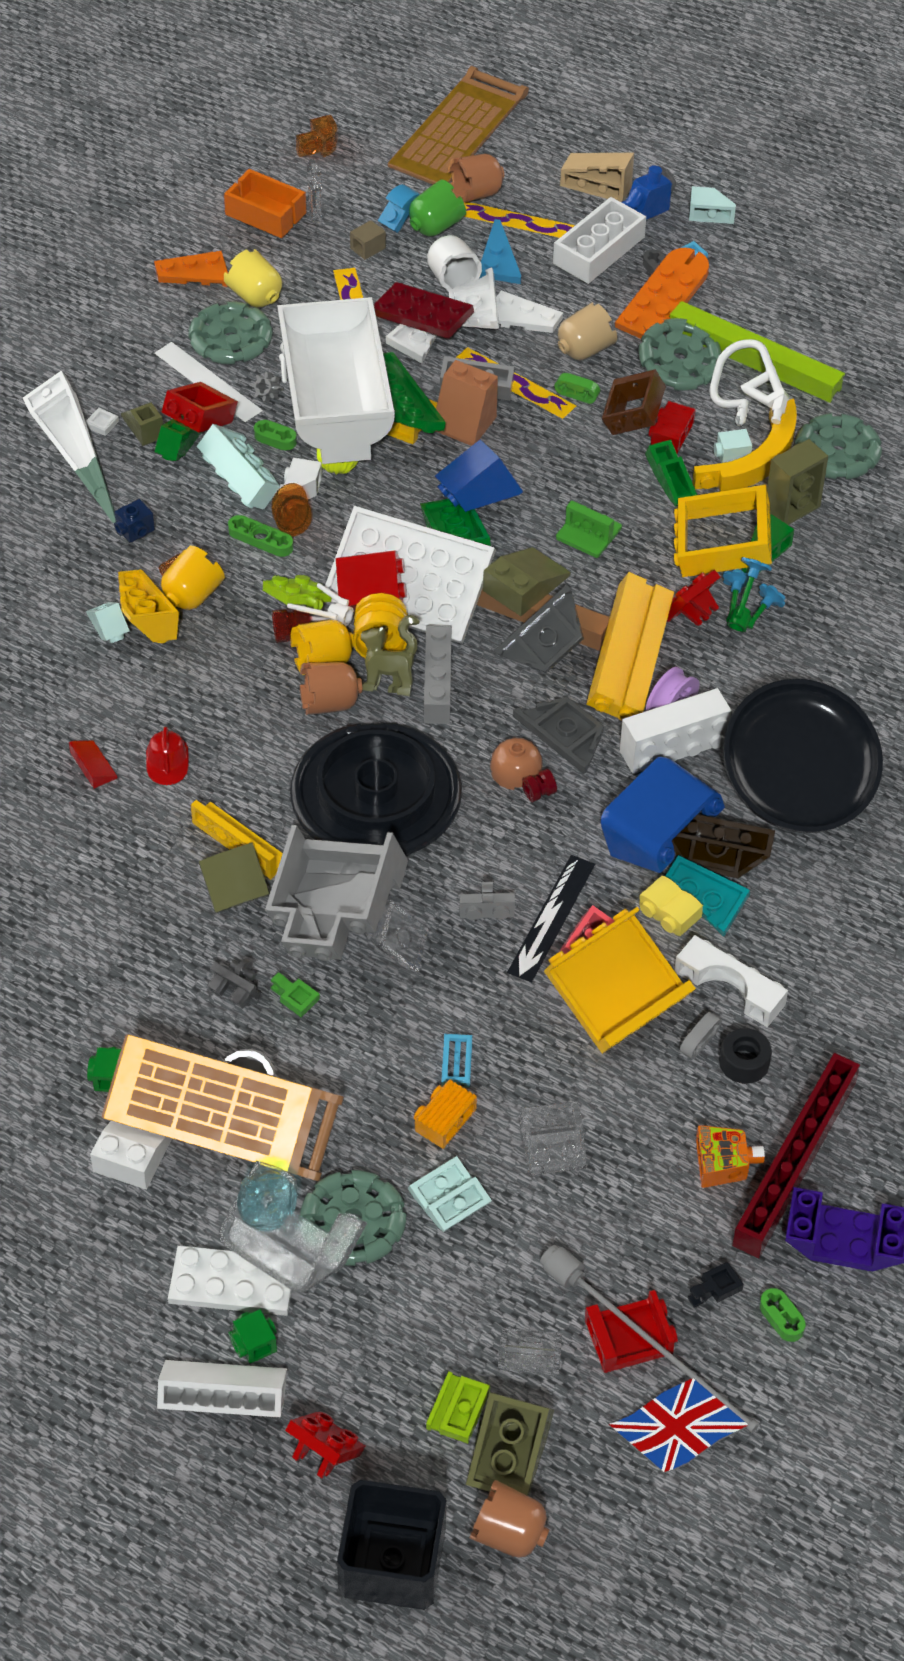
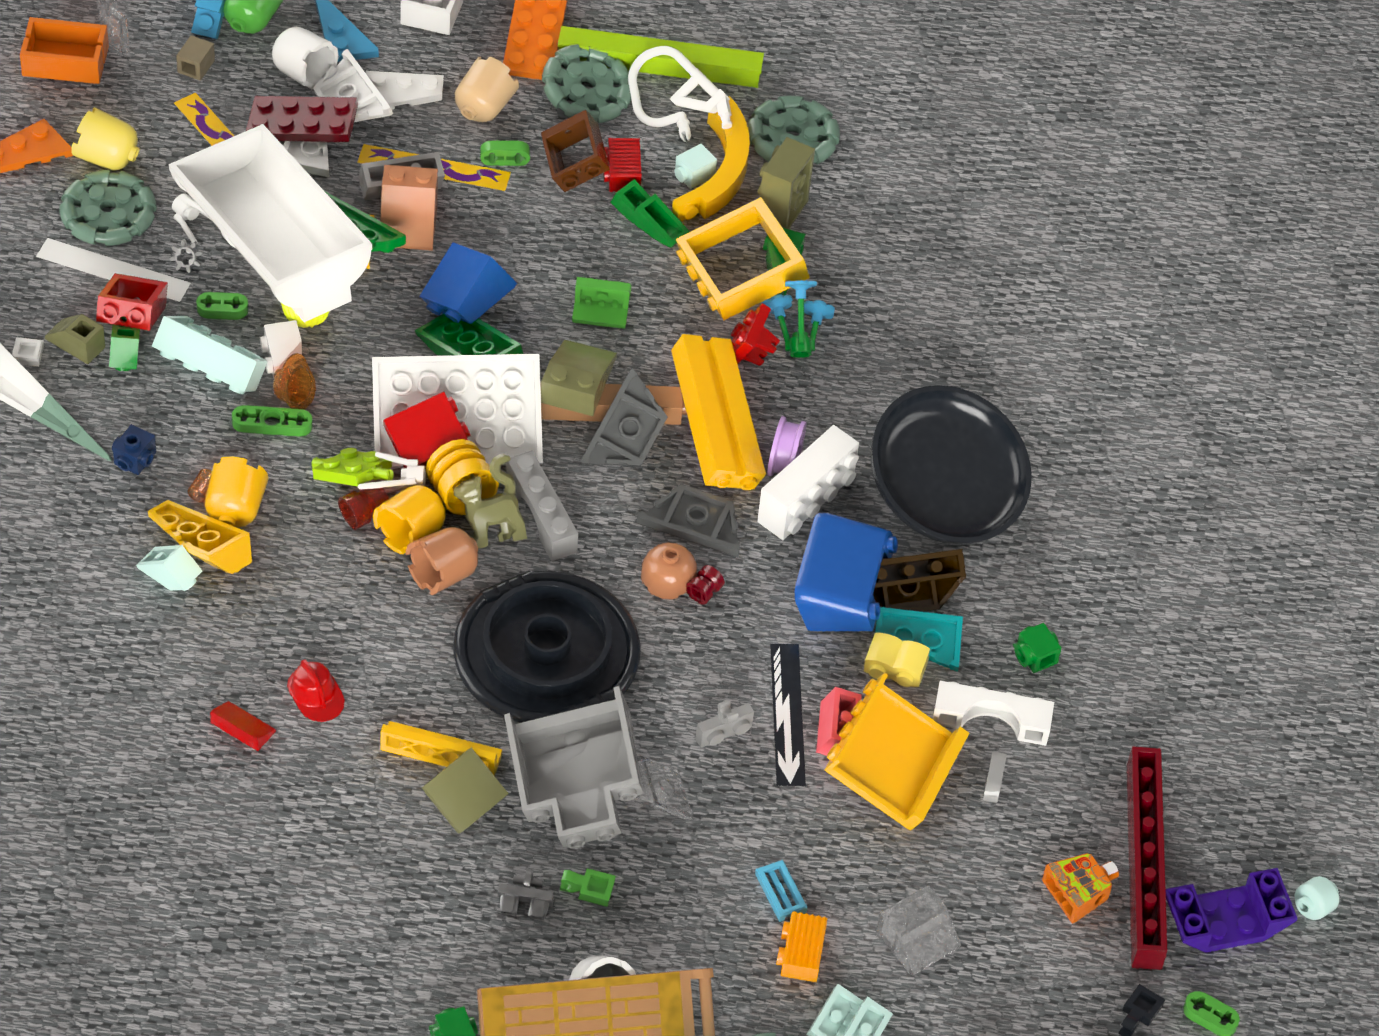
camera: 30 degrees left, 0 degrees up
black tyre [719,1028,772,1084] -> none
none -> green brick [1013,622,1062,673]

